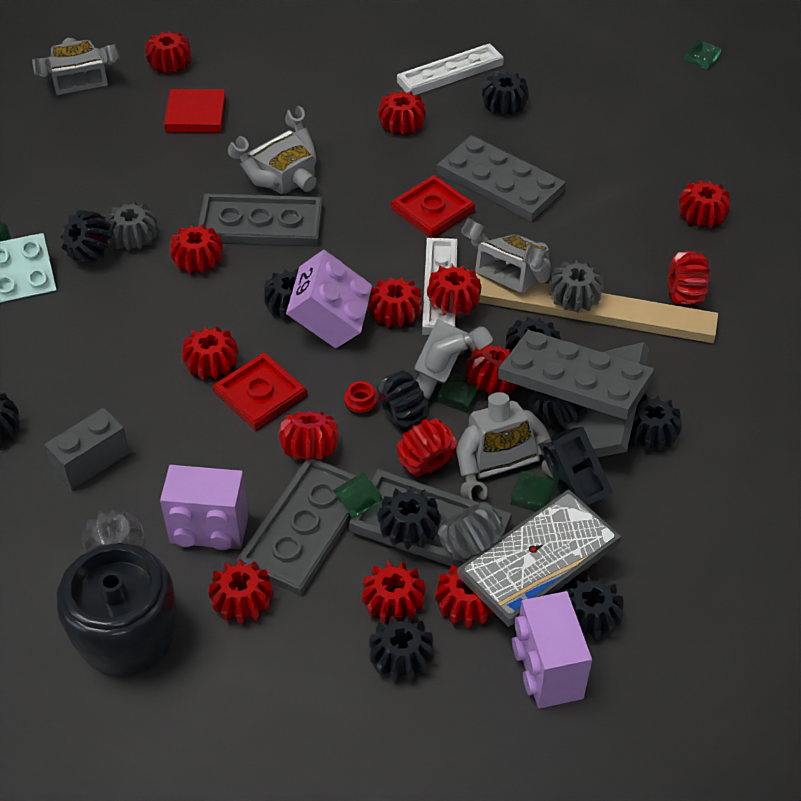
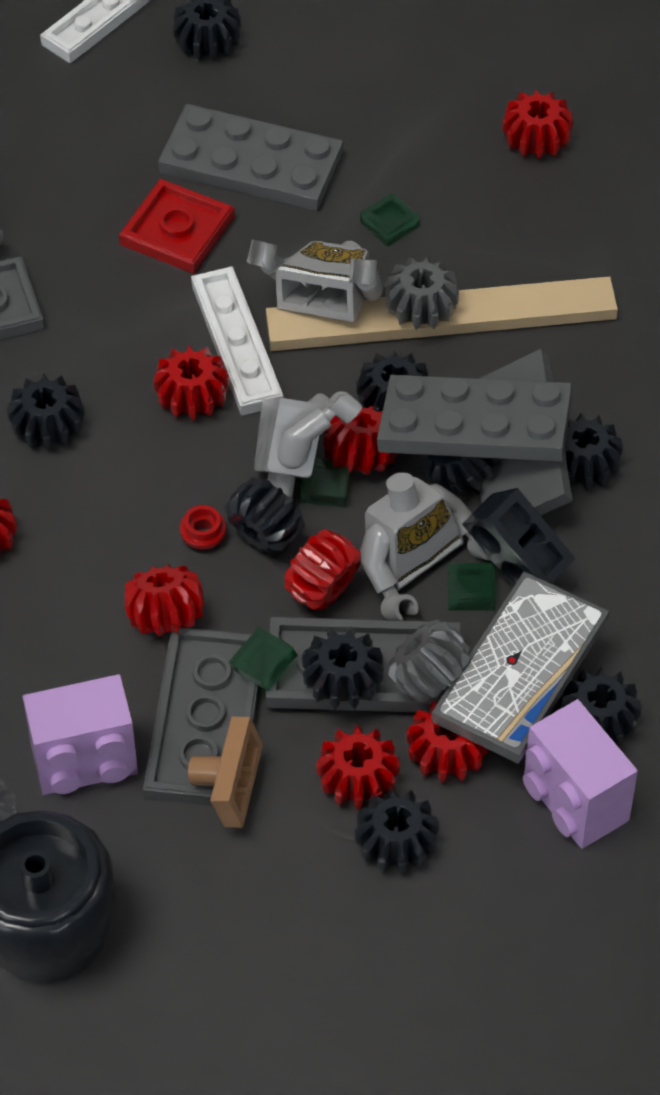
camera: 20 degrees left, 5 degrees up
red gear [208,558,274,625] -> none
red tile [212,352,307,431] -> none
lavender brick [286,249,372,348] -> none
red gear [378,90,426,135] -> none
red gear [427,263,482,317] -> none
red gear [667,251,710,306] -> none
none -> medium nougat tile [188,716,264,828]
none -> clear green tile [360,192,420,247]

